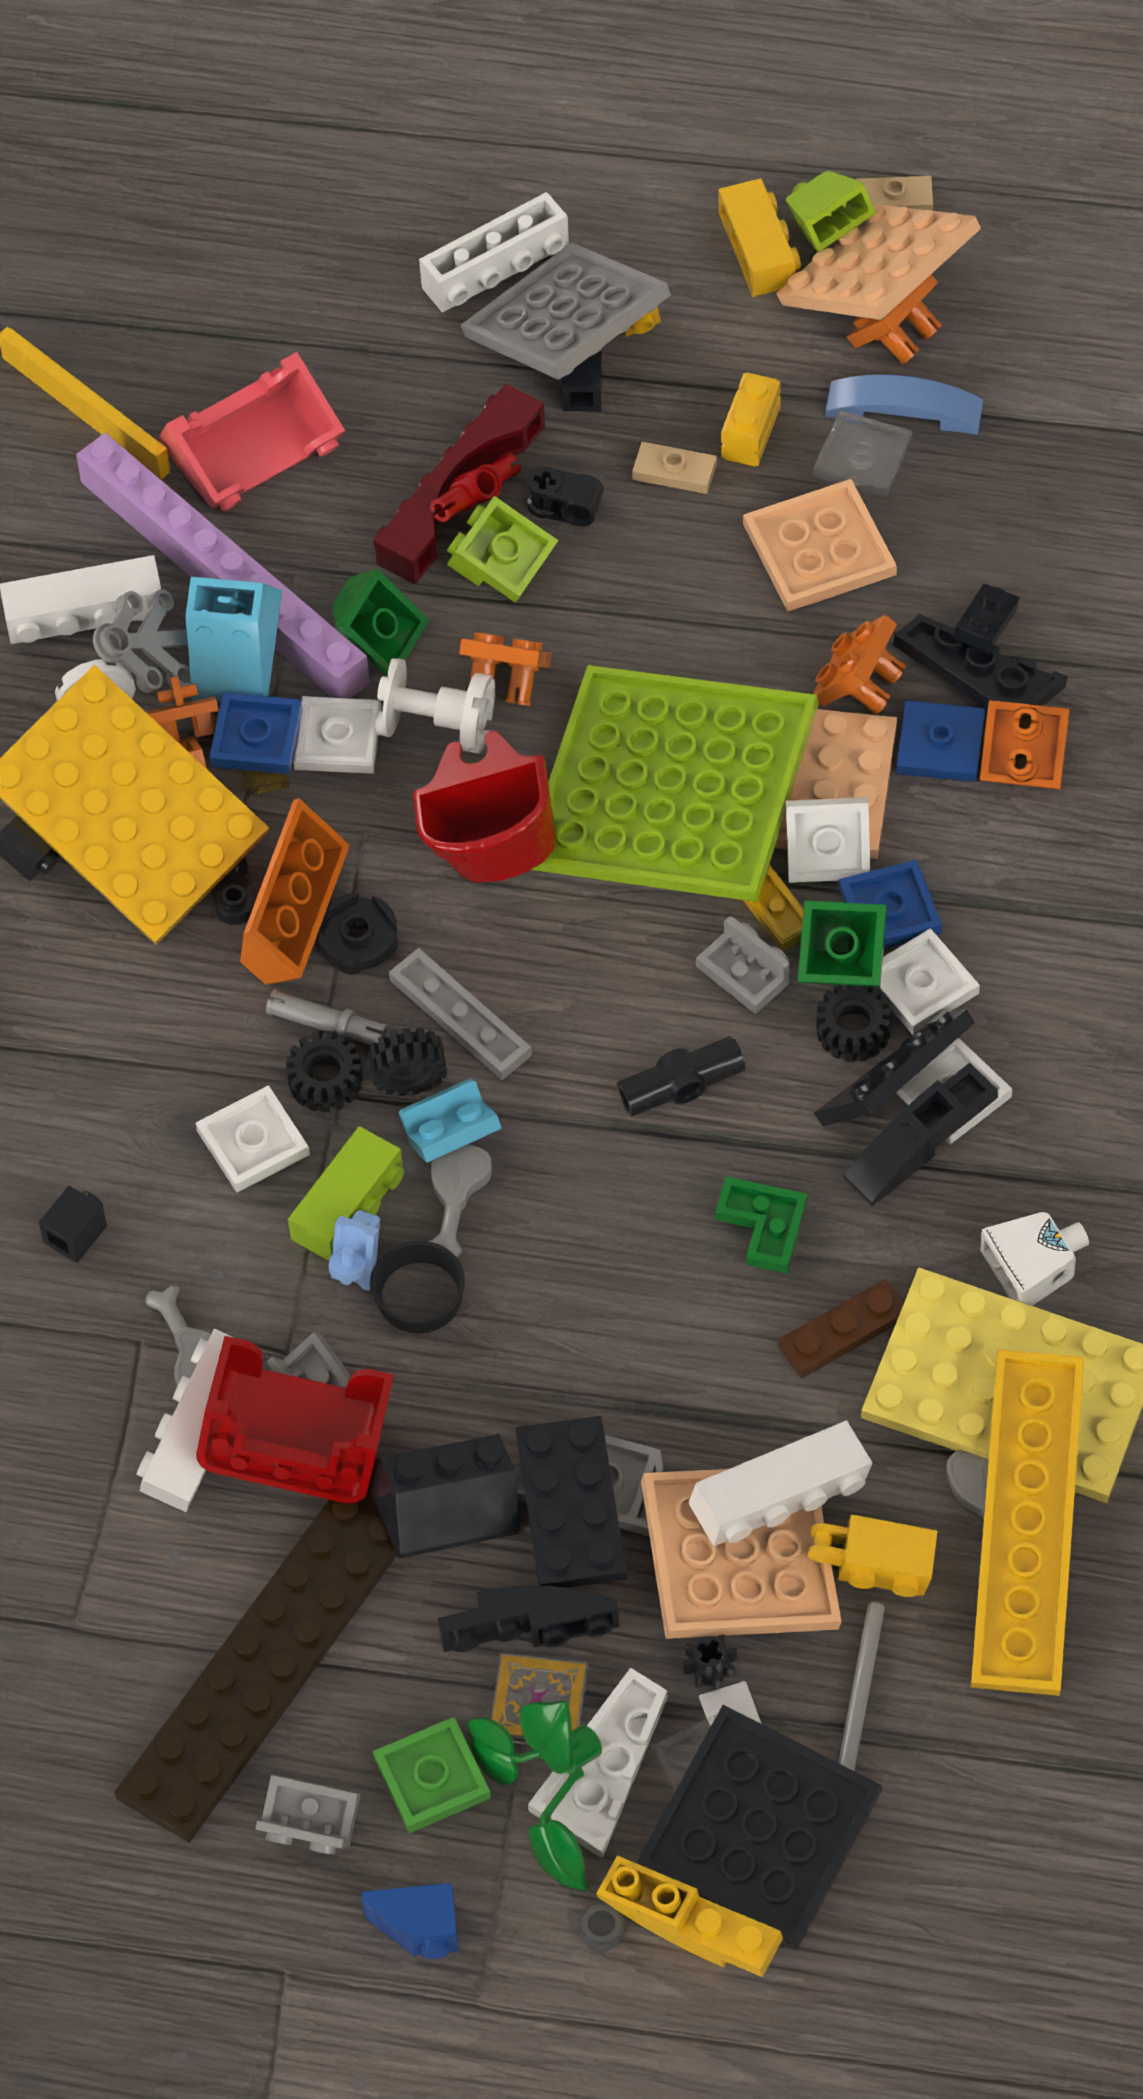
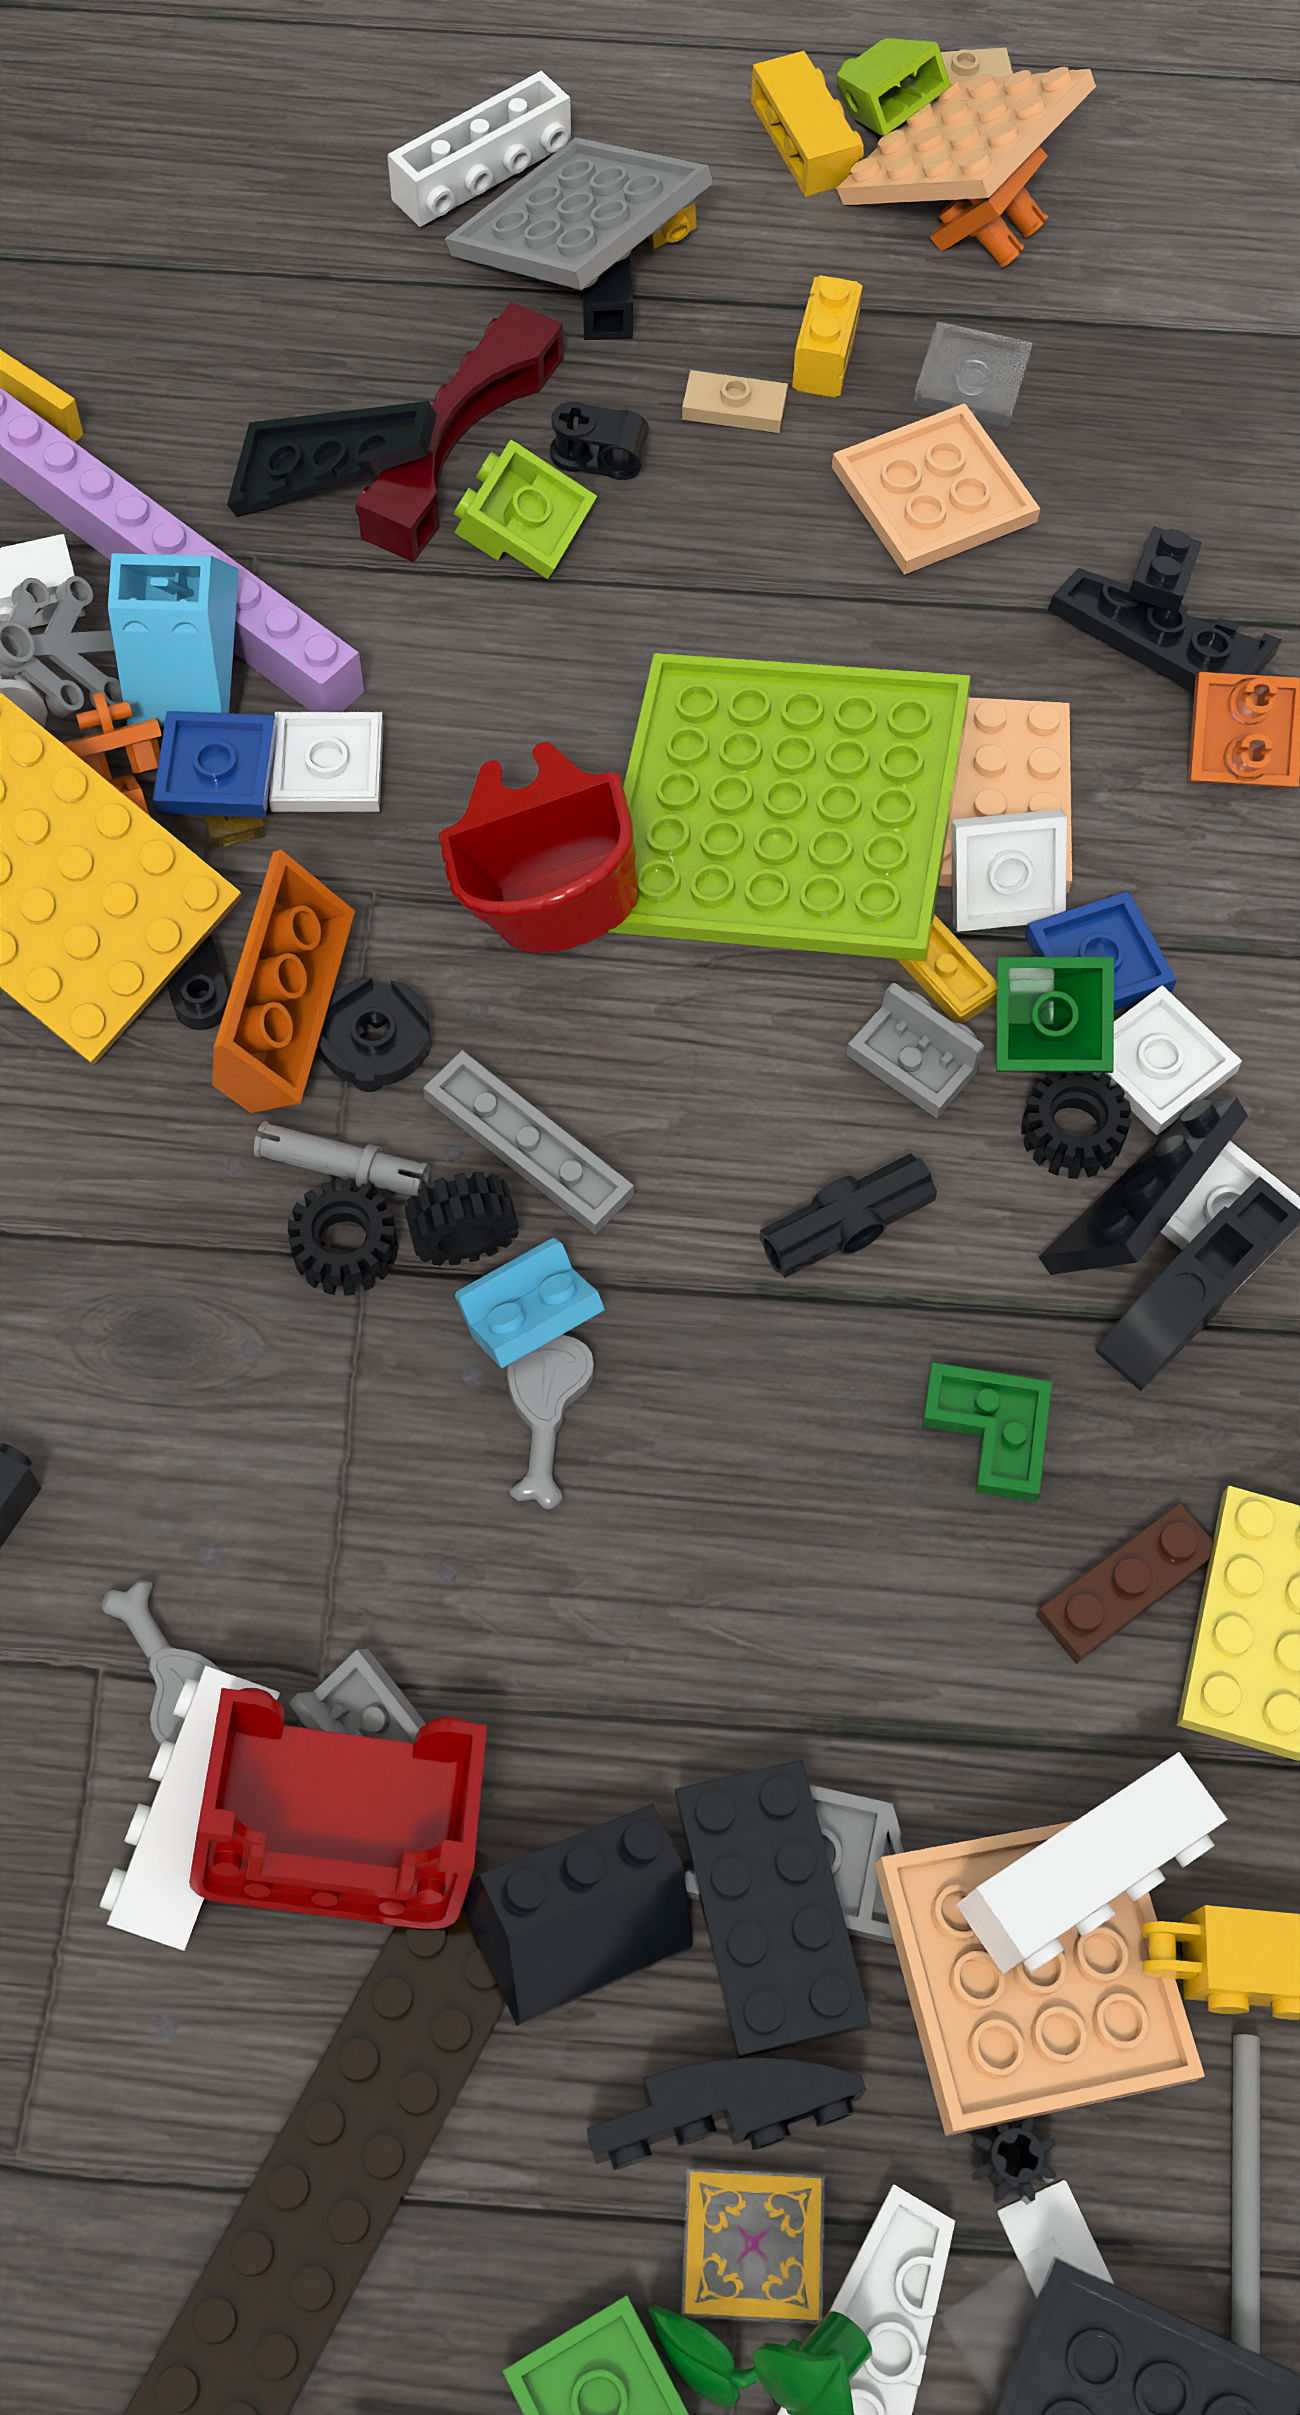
camera: 10 degrees left, 5 degrees up
coral windscreen [158,352,345,512] -> none
white plate [196,1085,310,1193] -> none
lime brick [288,1126,404,1261] -> none
light blue hips [328,1210,380,1291] -> none
green slope [332,568,430,677] -> none
black tyre [371,1241,465,1334] -> none
white piece [375,658,495,754] -> none
red pin [430,452,521,522] -> none
orange plate [459,632,553,706] -> none
orange plate [813,615,906,715] -> none
medium blue slope [825,375,983,435] -> none
blue plate [896,700,985,782] -> none
none -> black wing [227,401,437,517]

